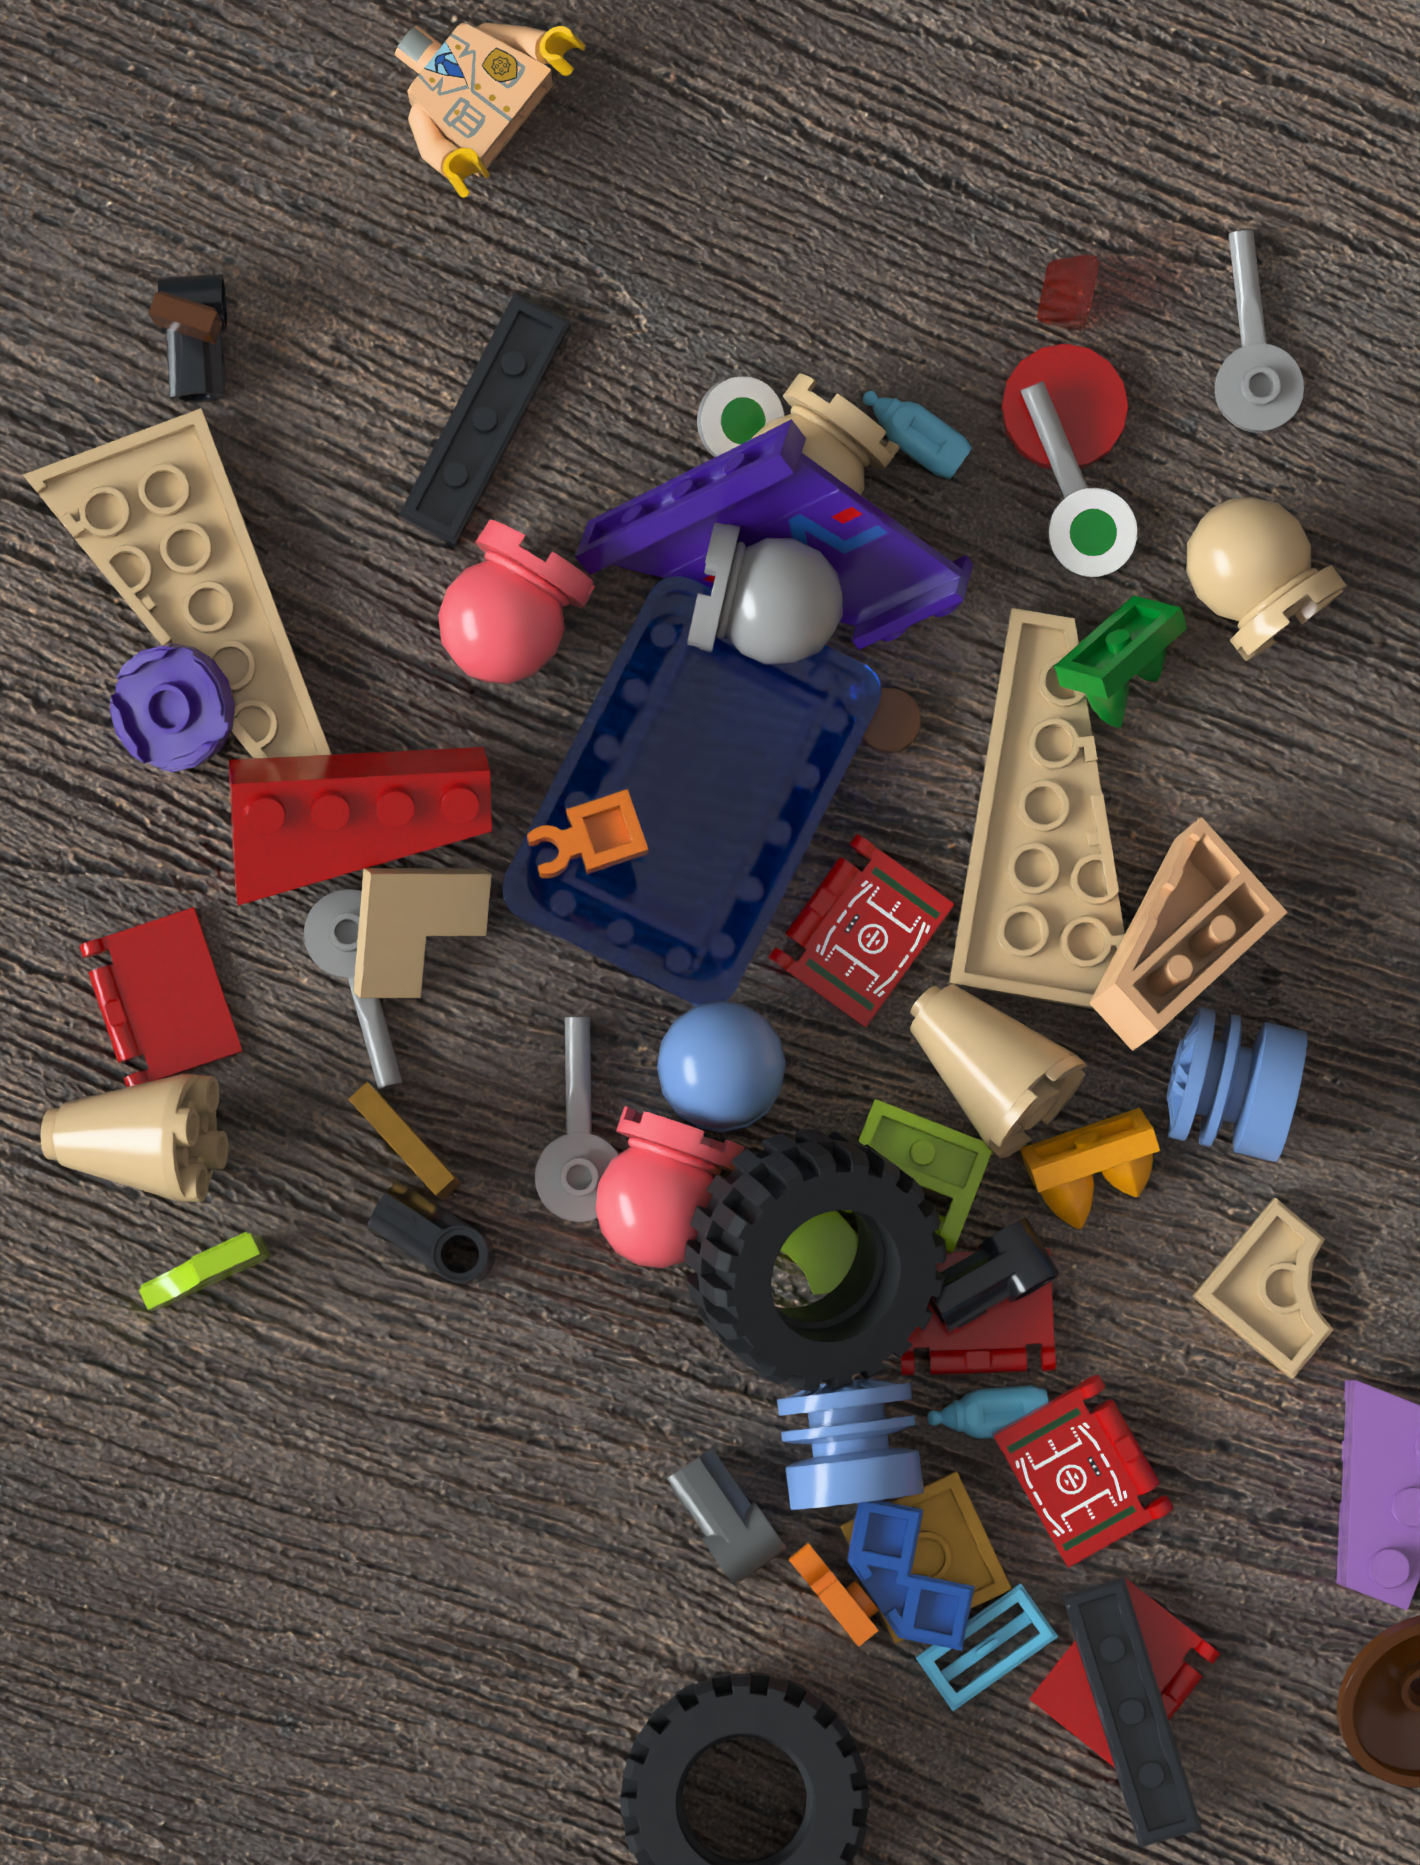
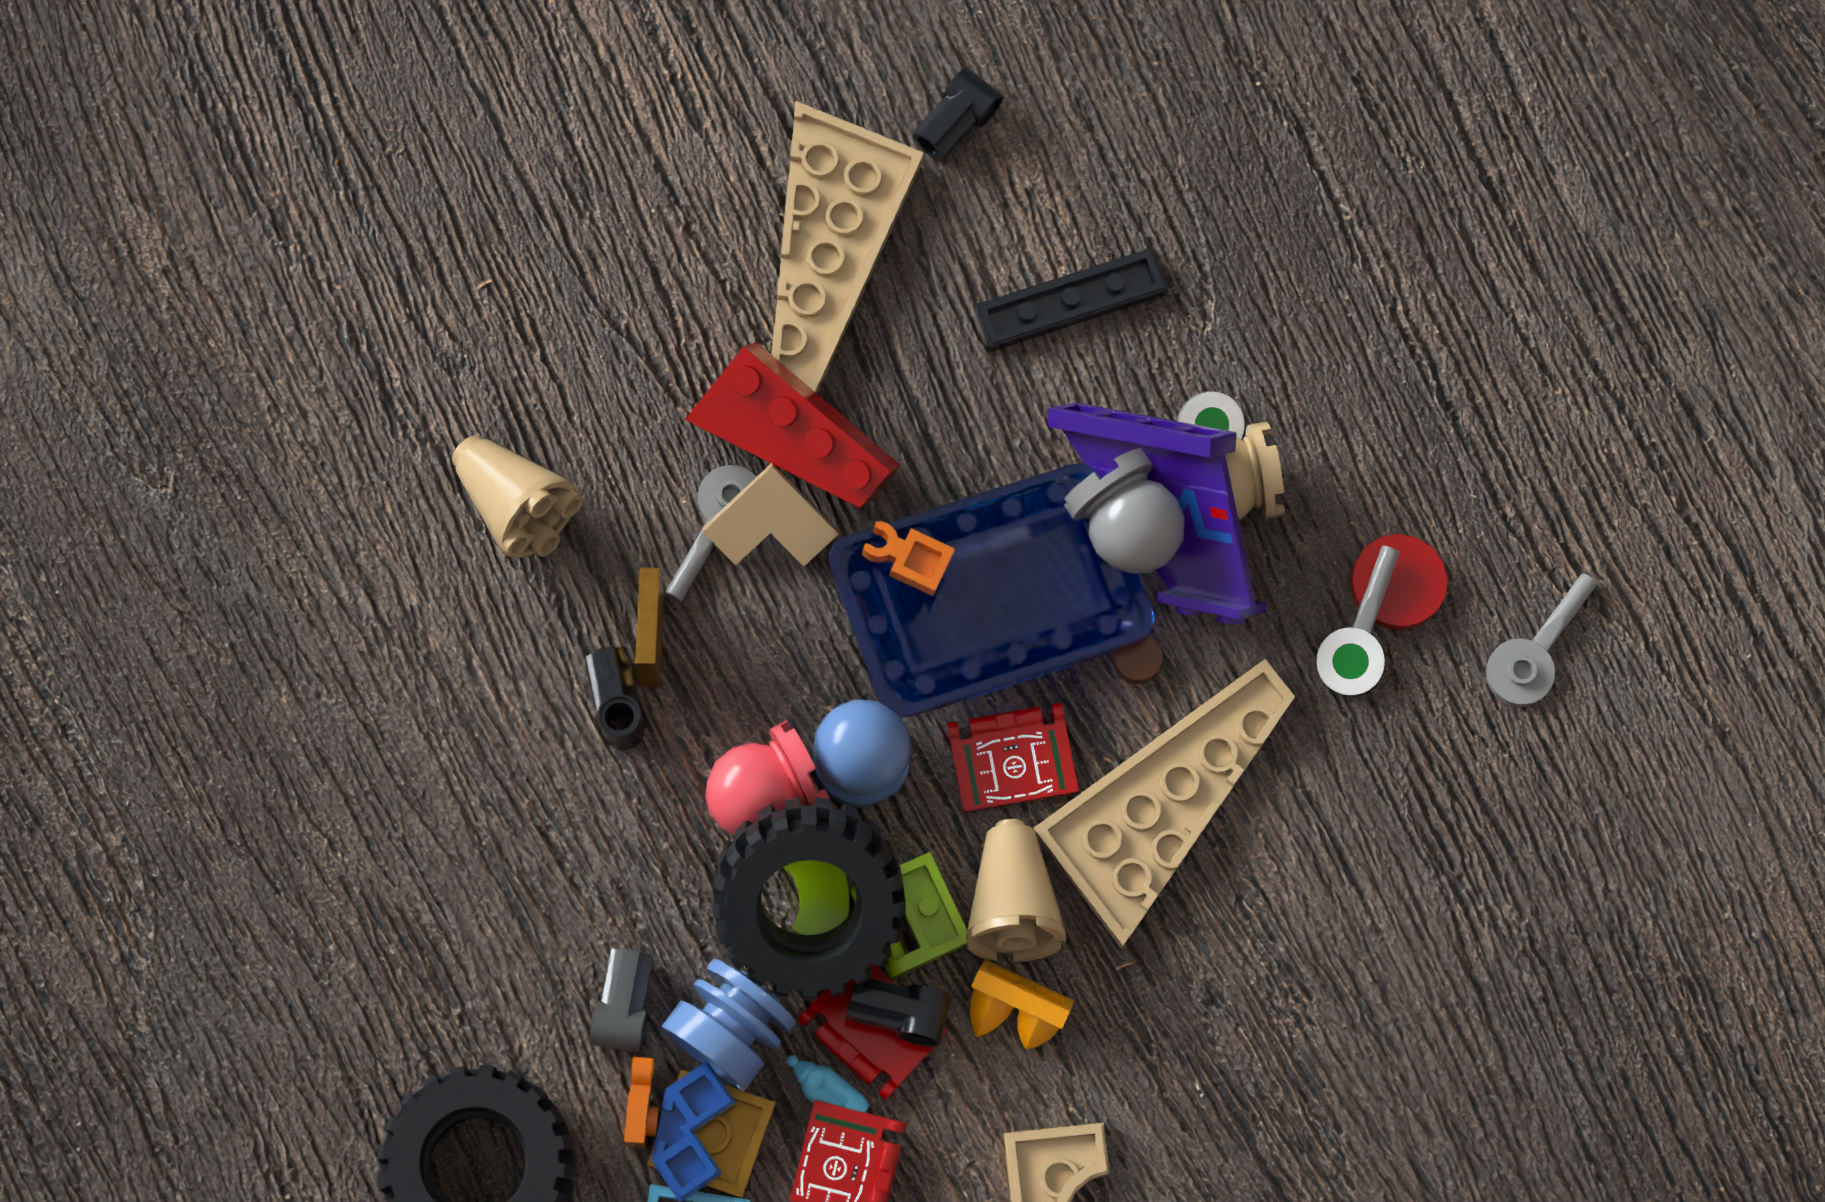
camera: 40 degrees right, 10 degrees down
red piece [79,907,243,1087] -> none
dark purple tile [110,643,235,772] -> none
lime tile [139,1232,271,1311] -> none
reddish brown tile [149,291,222,344] -> none
light nougat torso [395,22,586,198] -> none
coral tile [438,519,595,684] -> none
light grey piece [535,1017,618,1222] -> none
medium azure piece [863,391,972,480] -> none
clear red slope [1037,255,1100,331] -> none
green tile [1054,595,1187,728] -> none
light nougat wedge [1090,817,1288,1051] -> none
medium blue wheel [1167,1007,1307,1162] -> none
tan tile [1186,497,1347,662] -> none

